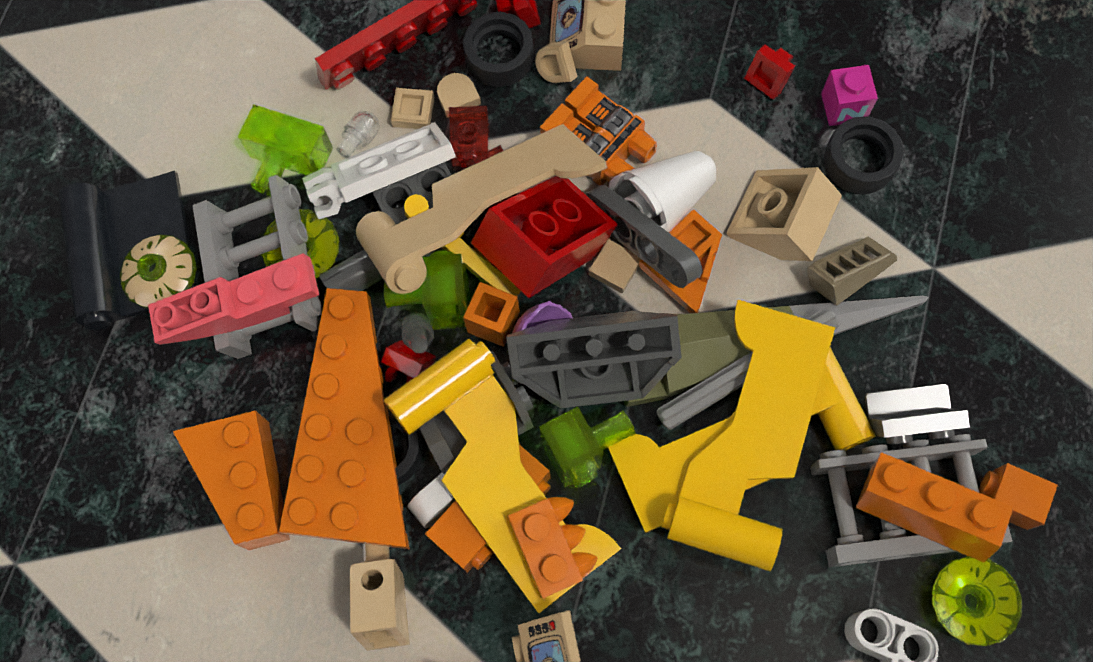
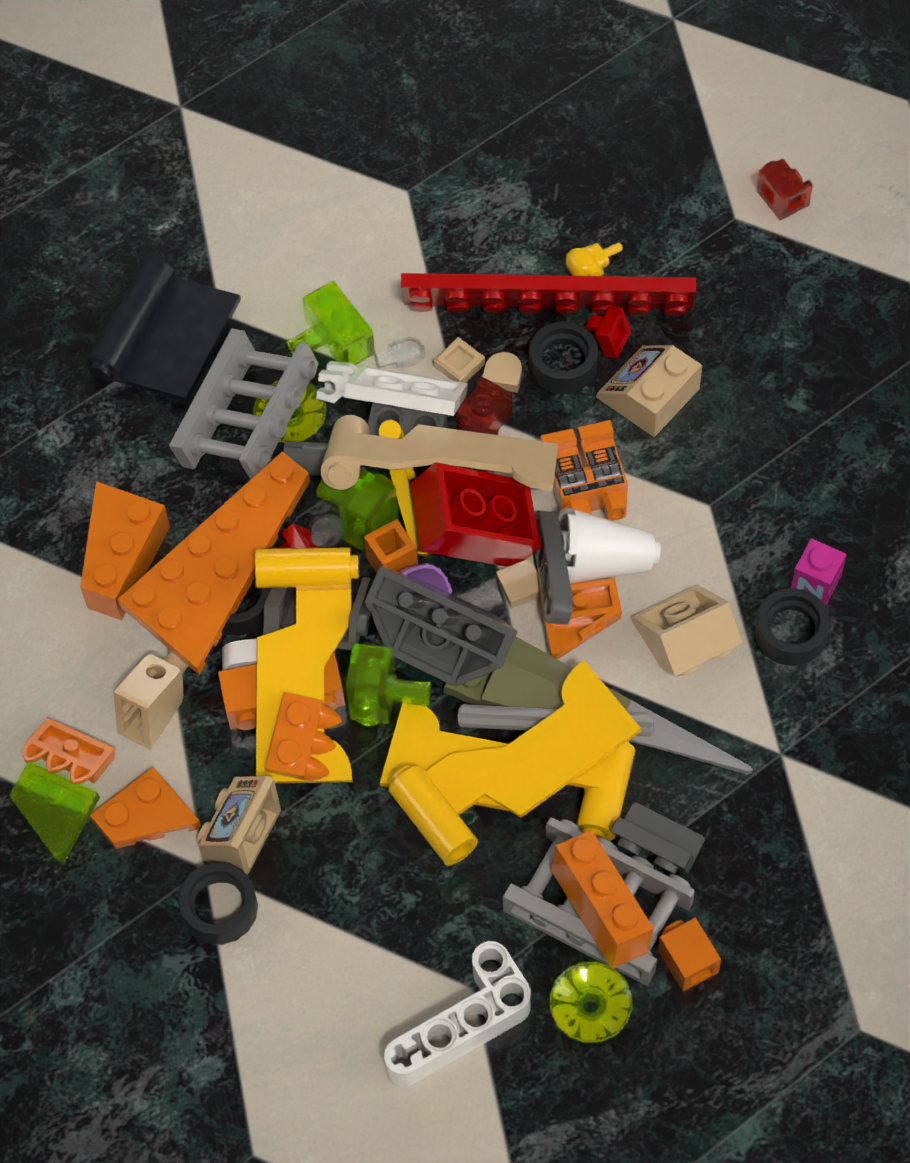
camera: 35 degrees right, 10 degrees down
tan dish [120,235,197,309] -> none
coral slope [148,253,319,345] -> none
tan tile [535,41,577,83] -> none
red tile [744,44,795,100] -> none
dark tan slope [807,236,897,306] -> none

